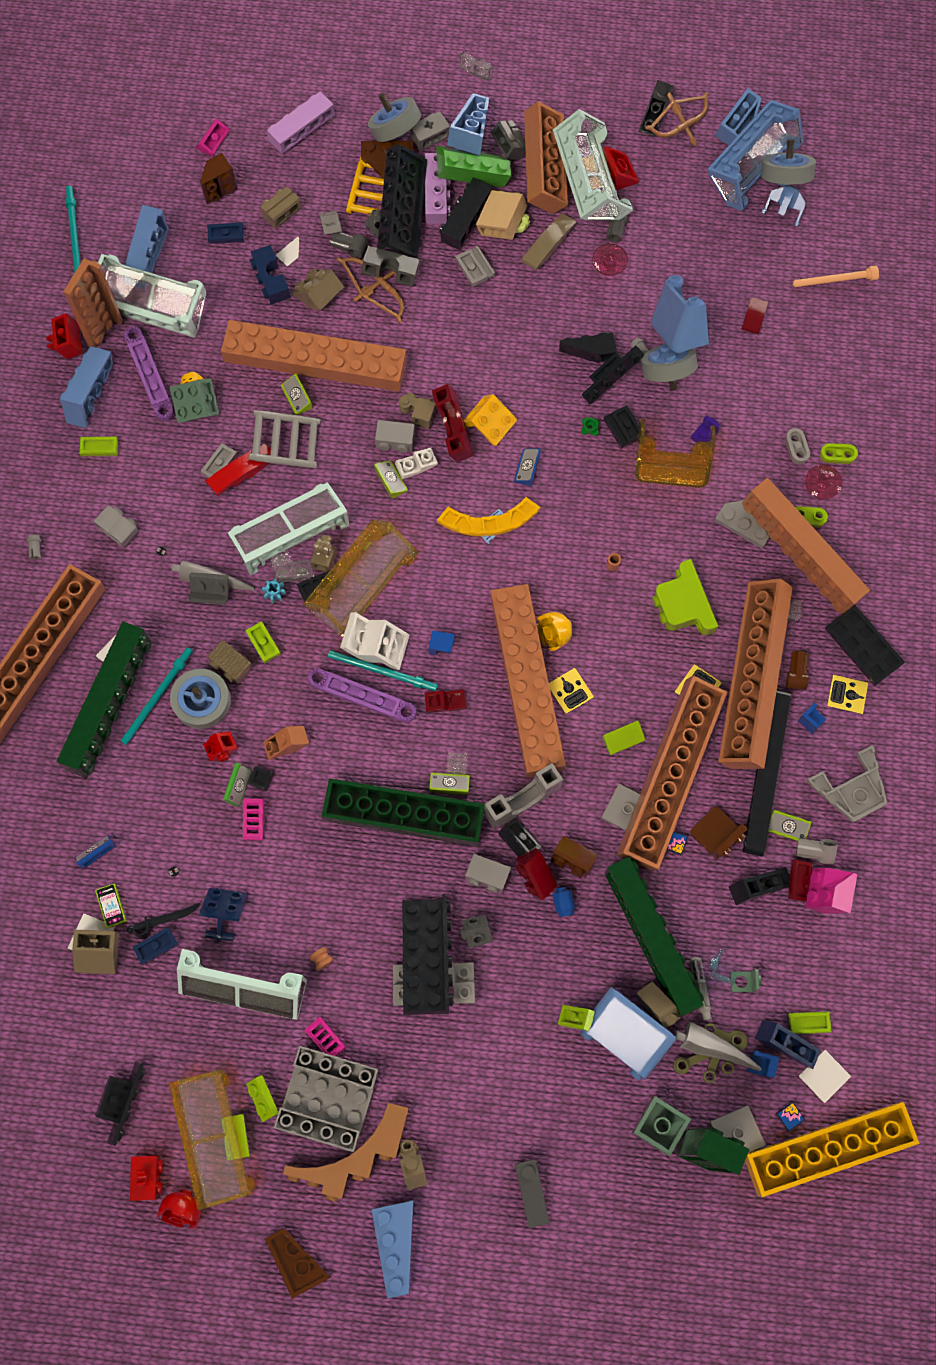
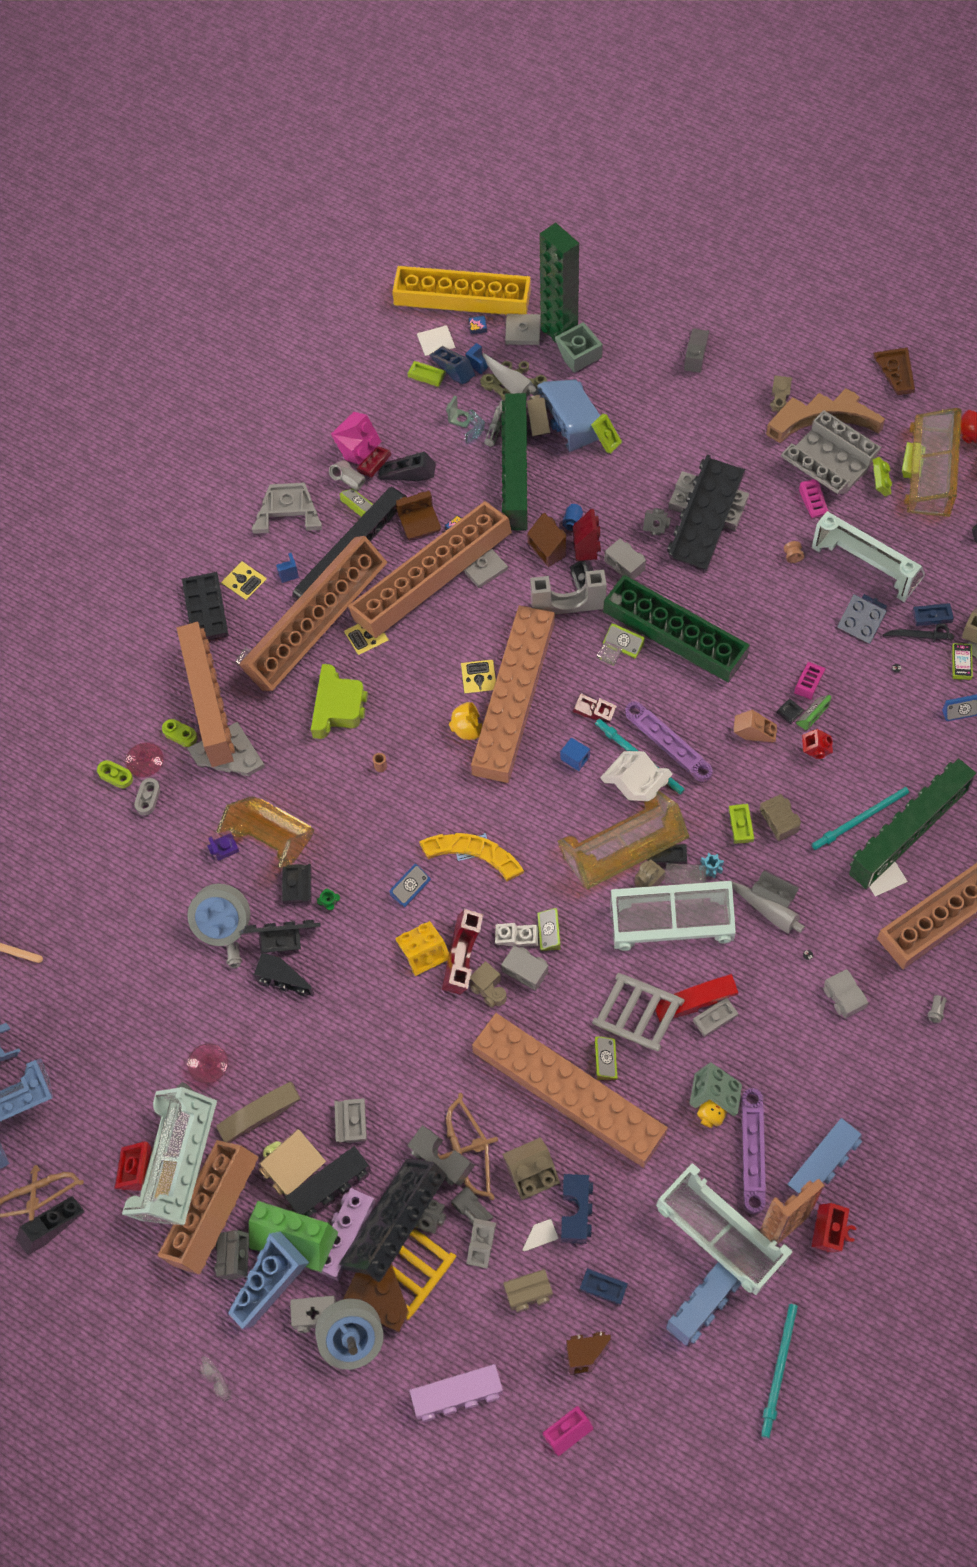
camera: 150 degrees left, 10 degrees down
lime tile [79,436,118,456] -> none
wheel [170,669,231,729] -> none
medium blue wedge [372,1200,414,1299] -> none
lime slope [602,721,645,756] -> none
medium blue windscreen [651,275,709,352] -> none
dark red slope [741,297,768,334] -> none
reddish brown piece [786,651,809,691] -> none

